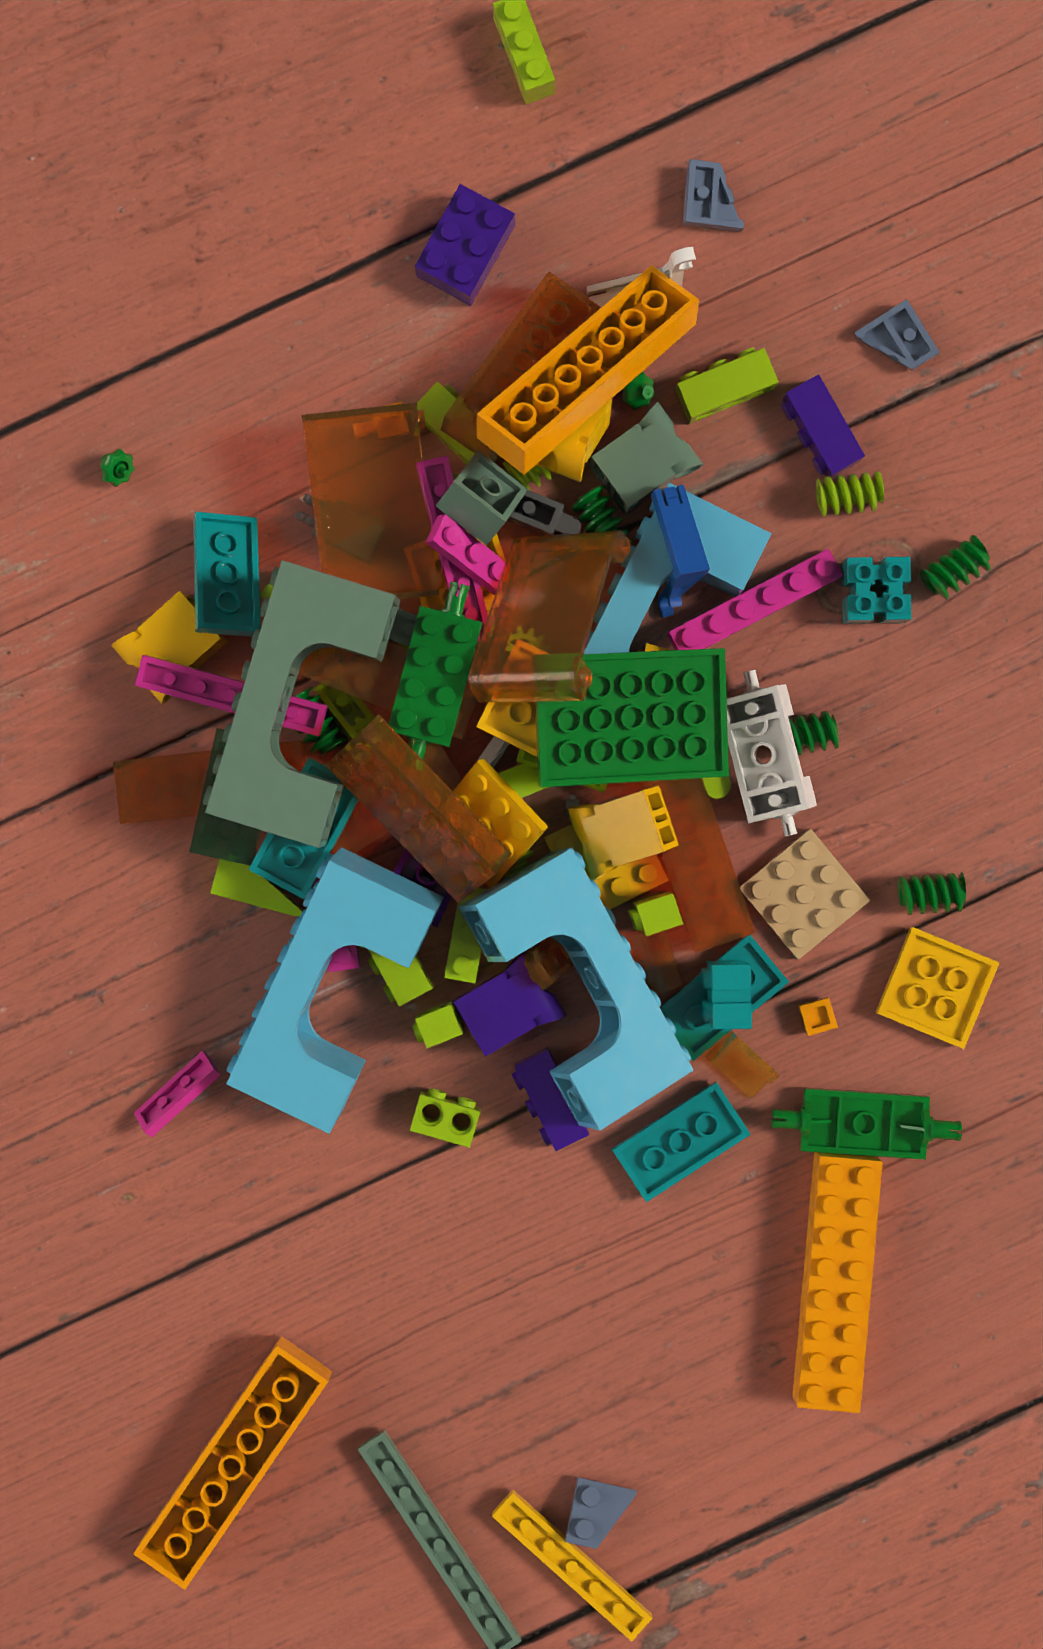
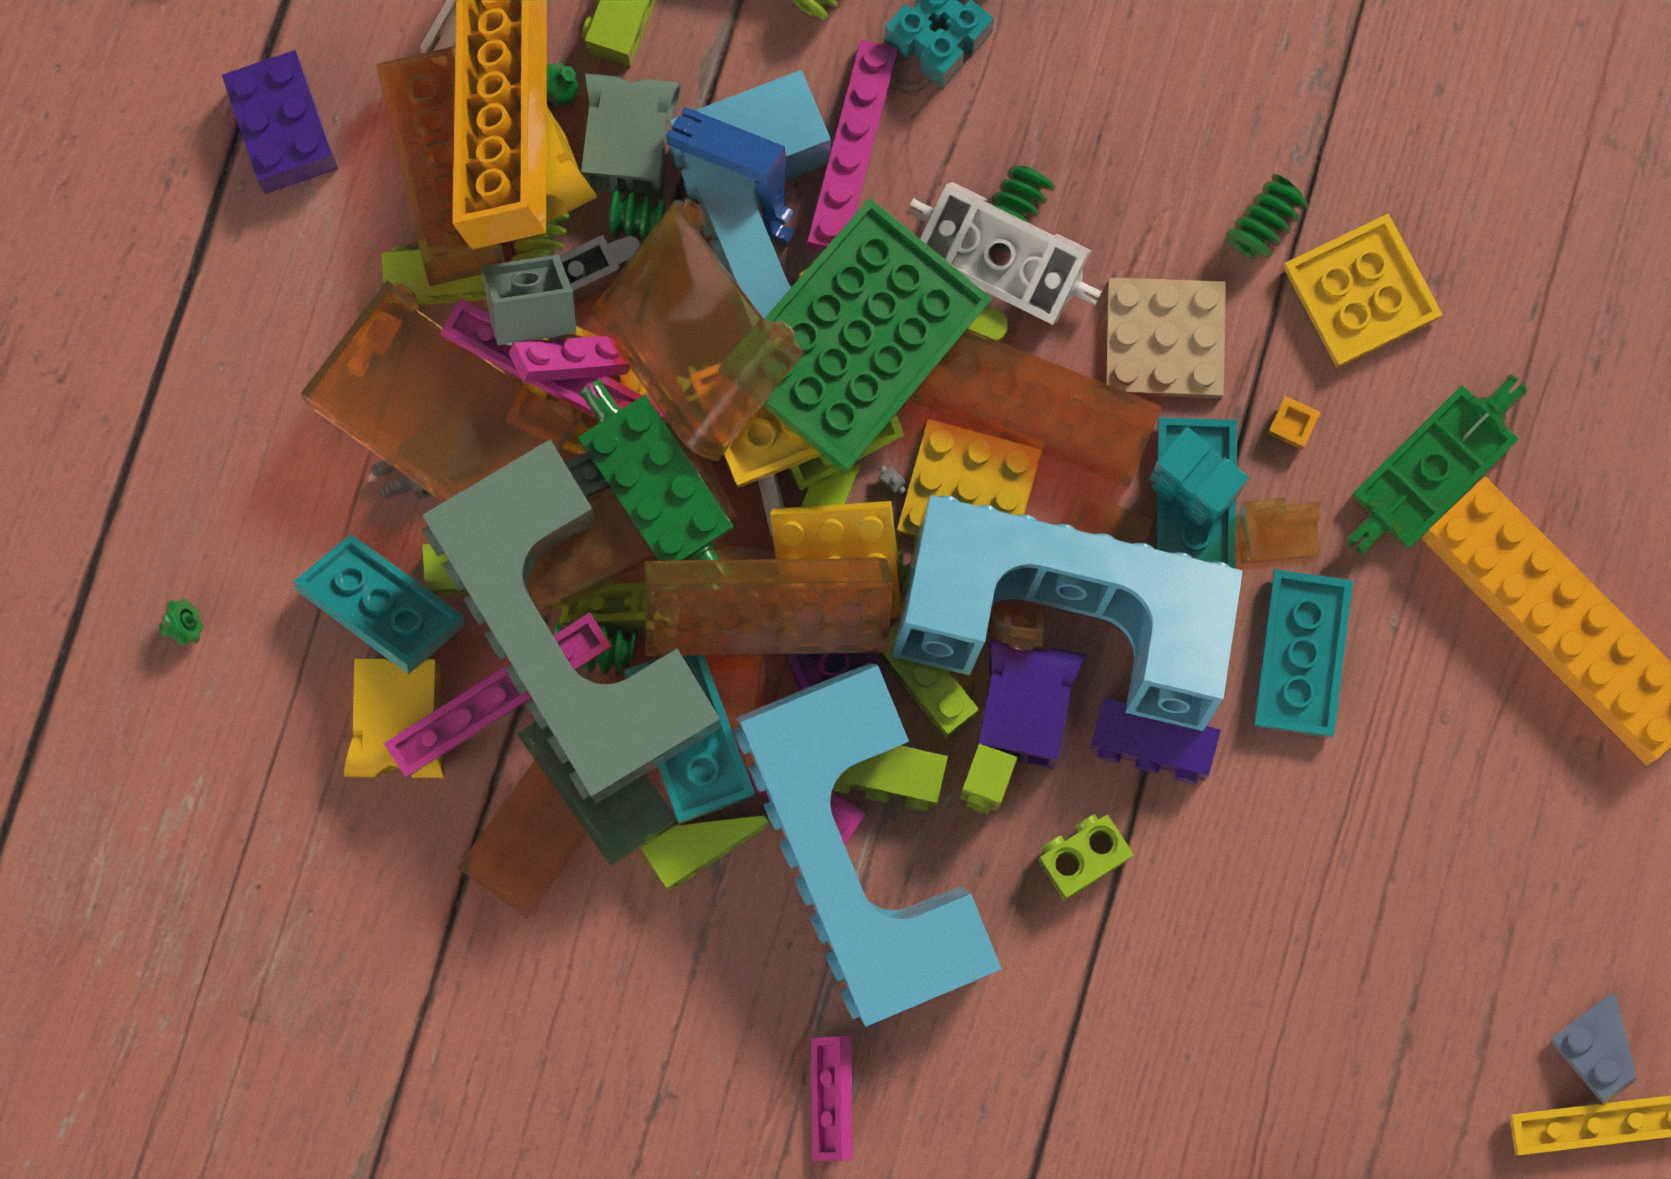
camera: 45 degrees left, 10 degrees down
yellow piece [567,785,679,881] -> none
lime brick [628,891,683,936] -> none

